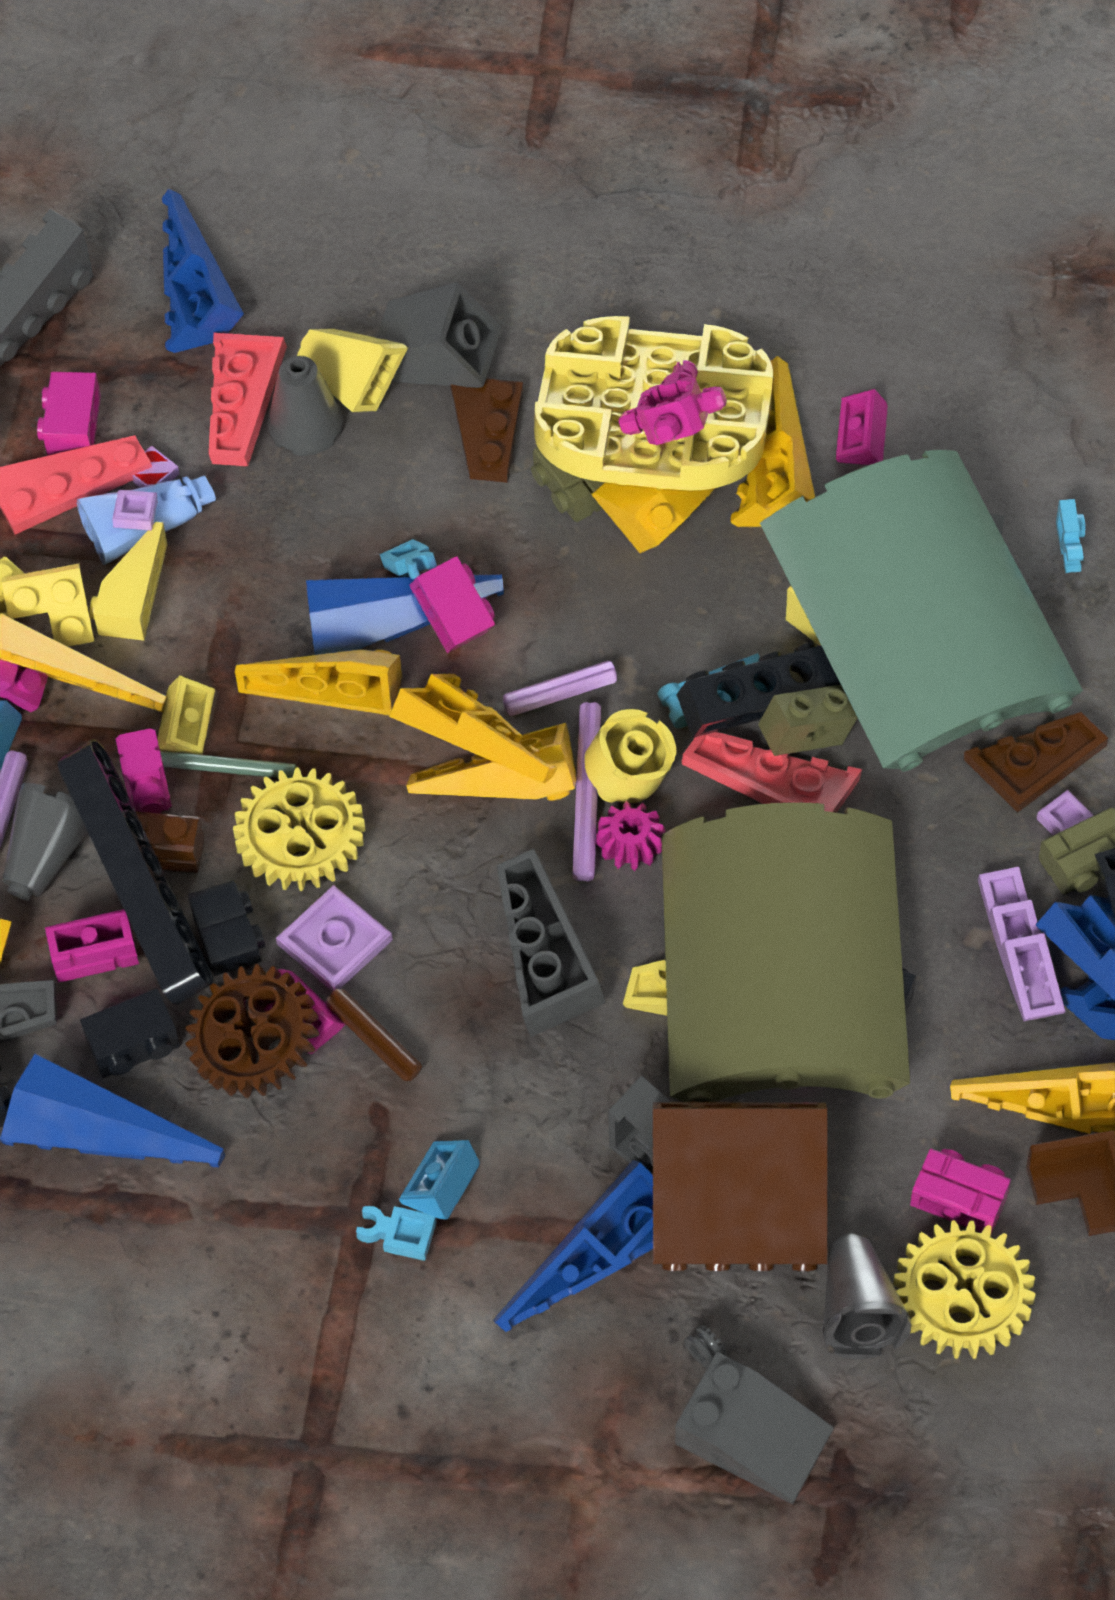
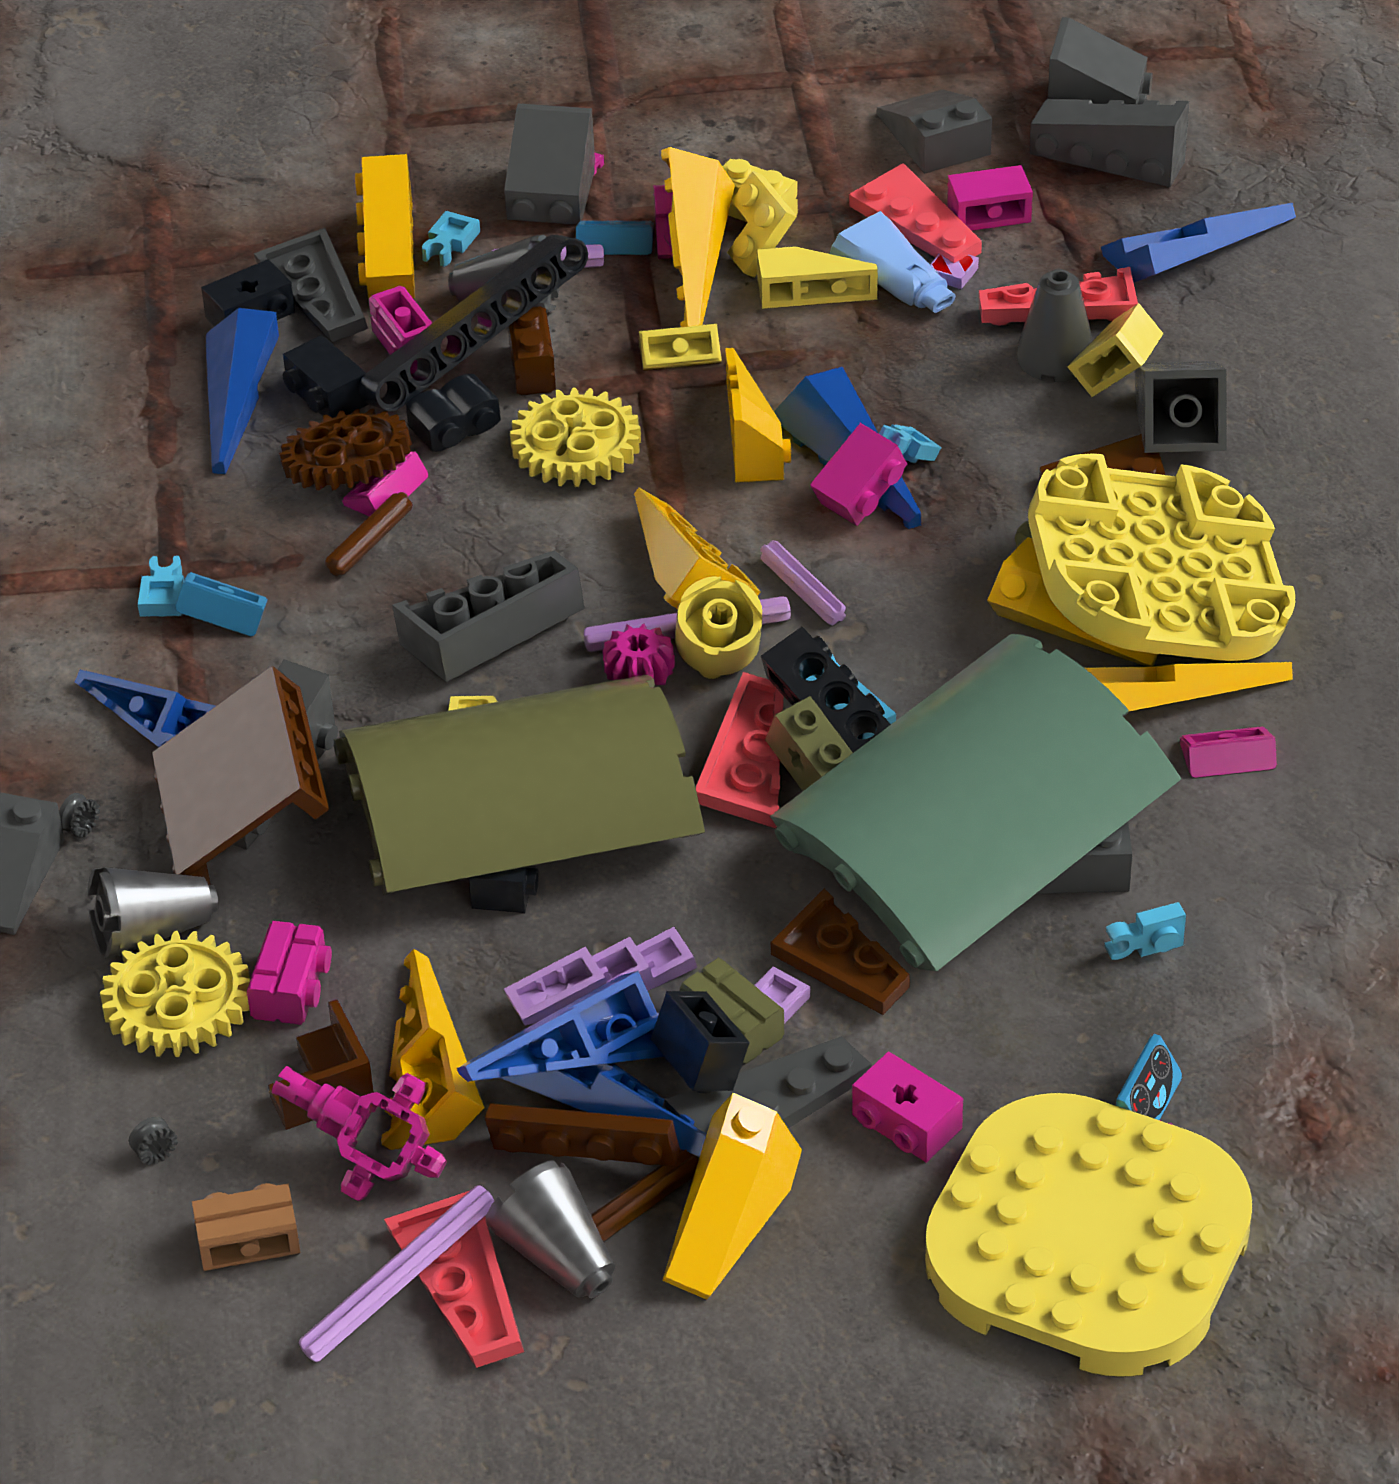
camera: 75 degrees right, 15 degrees down
lavender tile [112,490,158,530] -> none
dark pink brick [115,728,172,813] -> none
sand green bar [160,751,297,778] -> none
lavender tile [276,885,393,992] -> none
yellow wedge [389,674,557,783] -> none
dark pink piece [618,360,727,445] -> none

